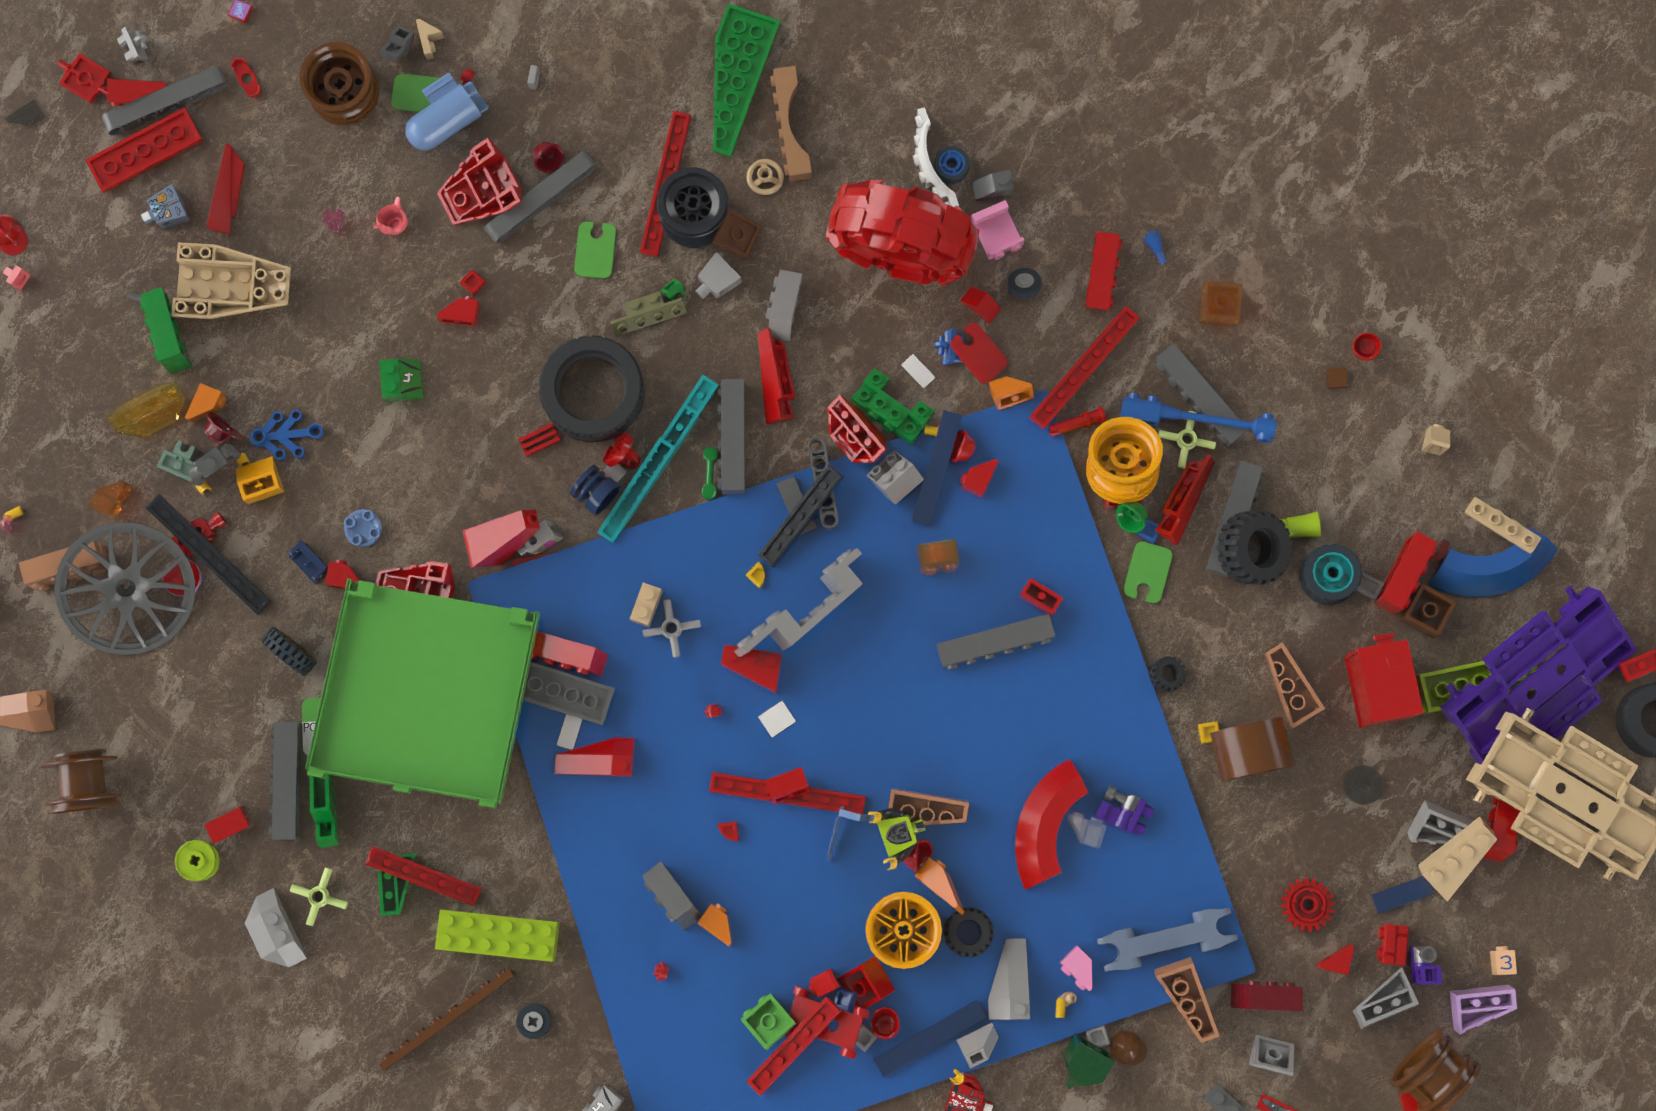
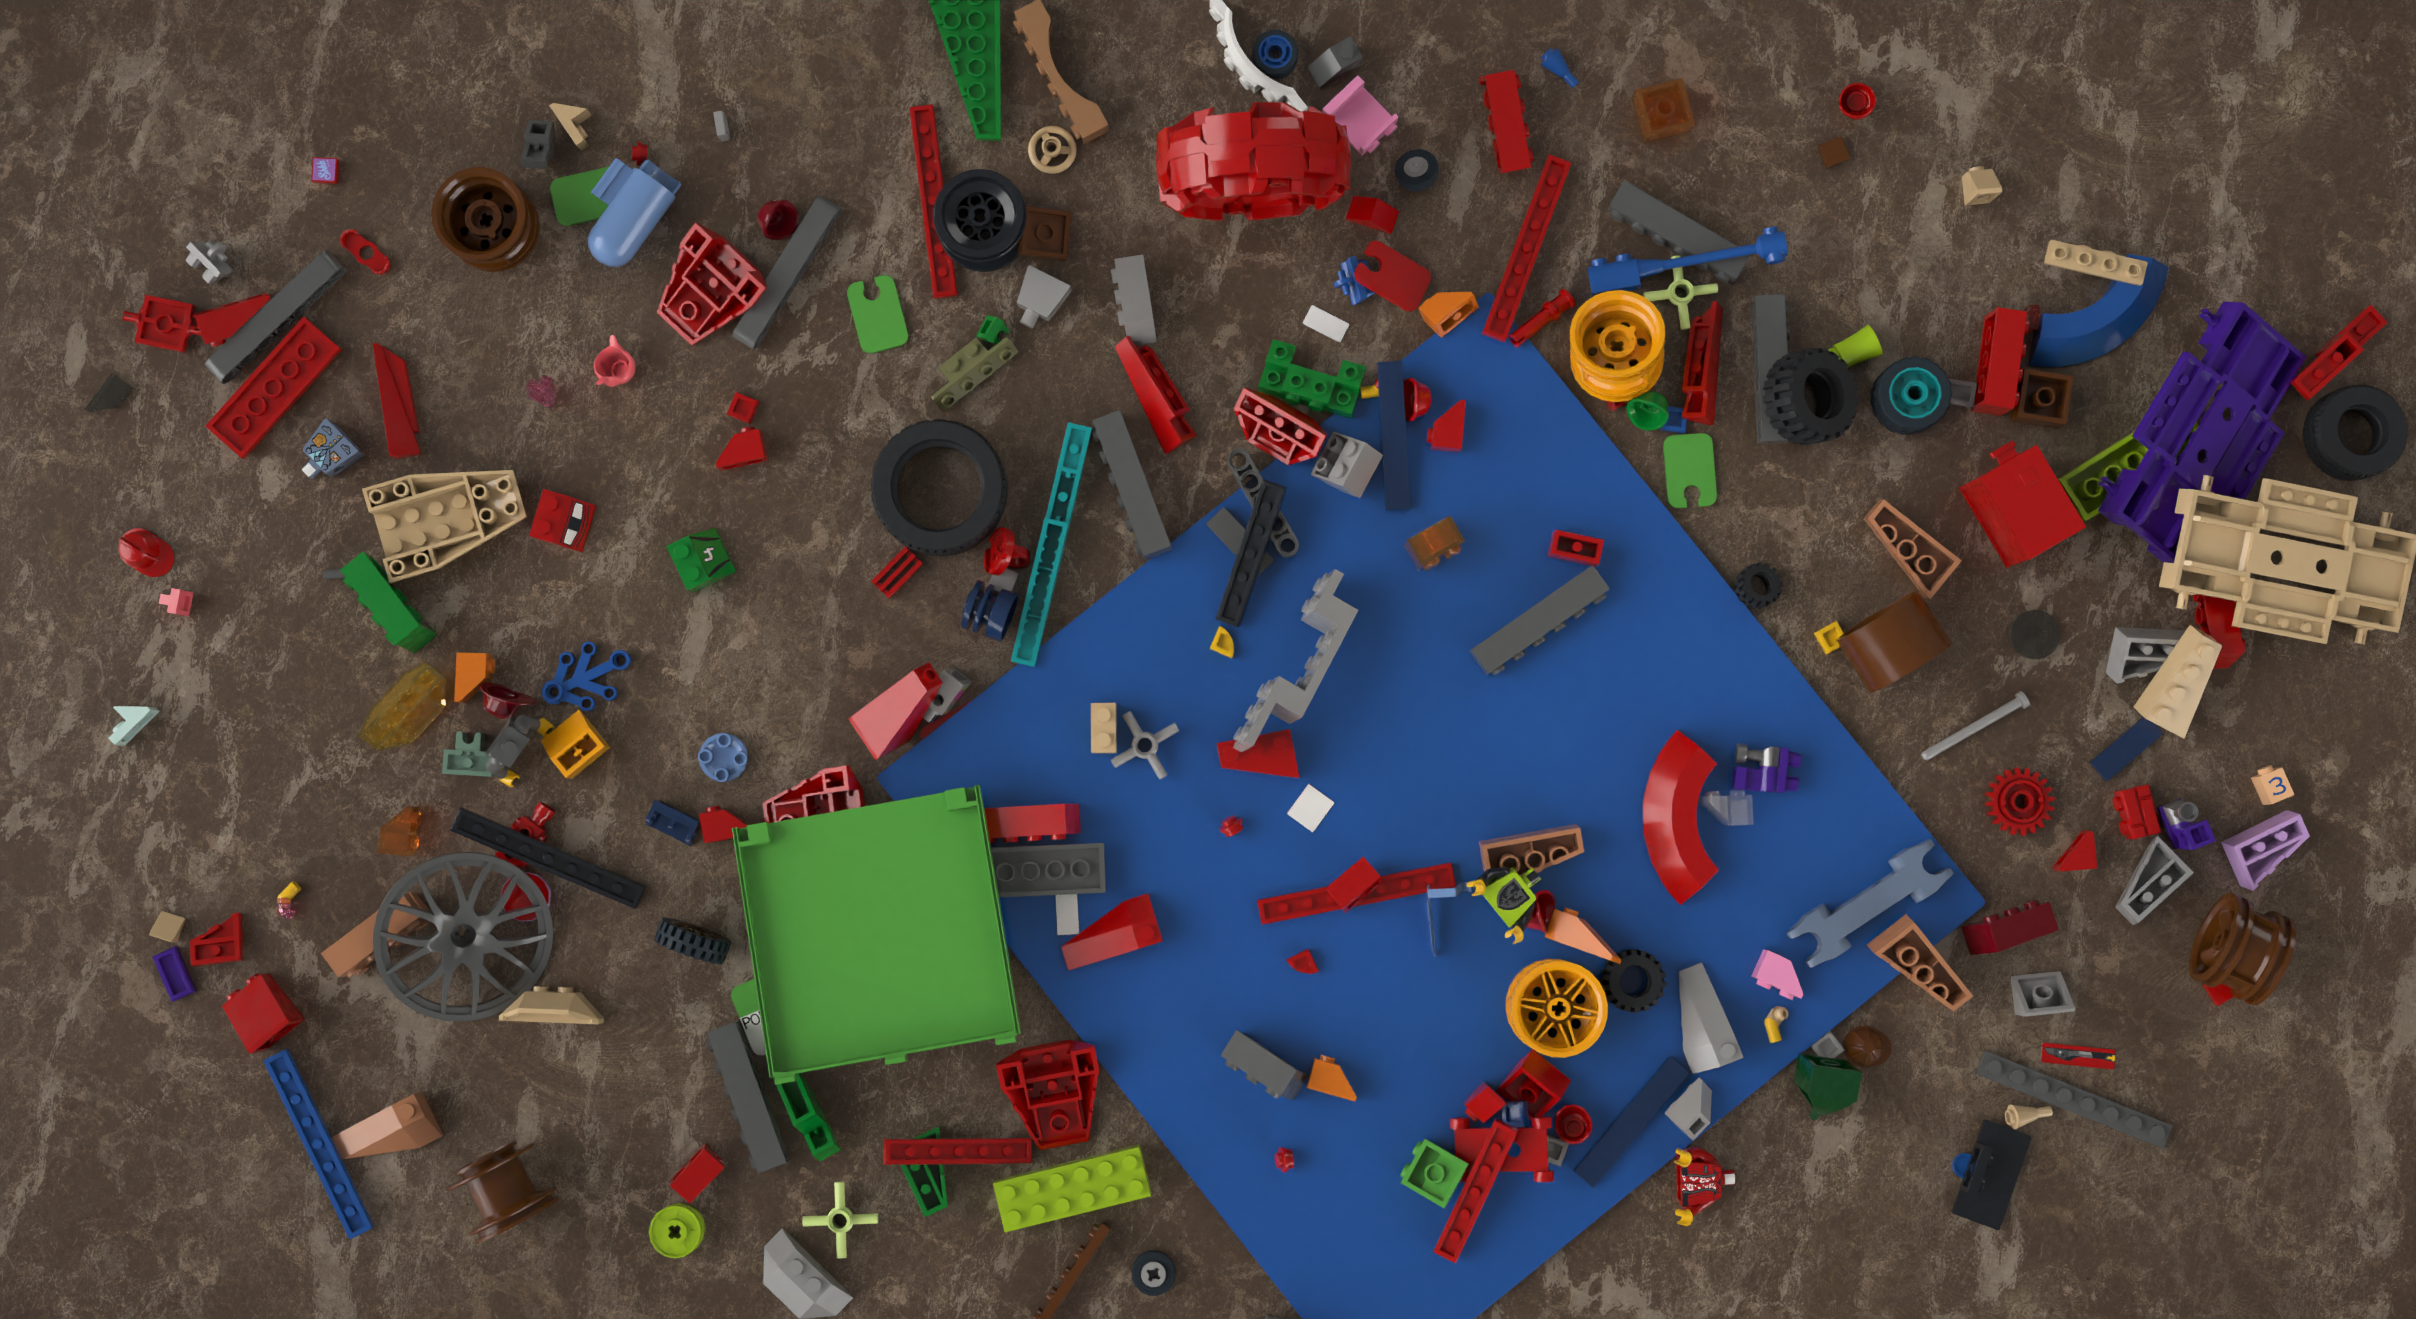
camera: 20 degrees left, 5 degrees up
green bar [702,447,719,501] -> none
none -> tan wedge [499,986,604,1024]
none -> red slope [529,489,597,552]
none -> red wedge [996,1039,1099,1150]
none -> light grey bar [1921,691,2030,760]

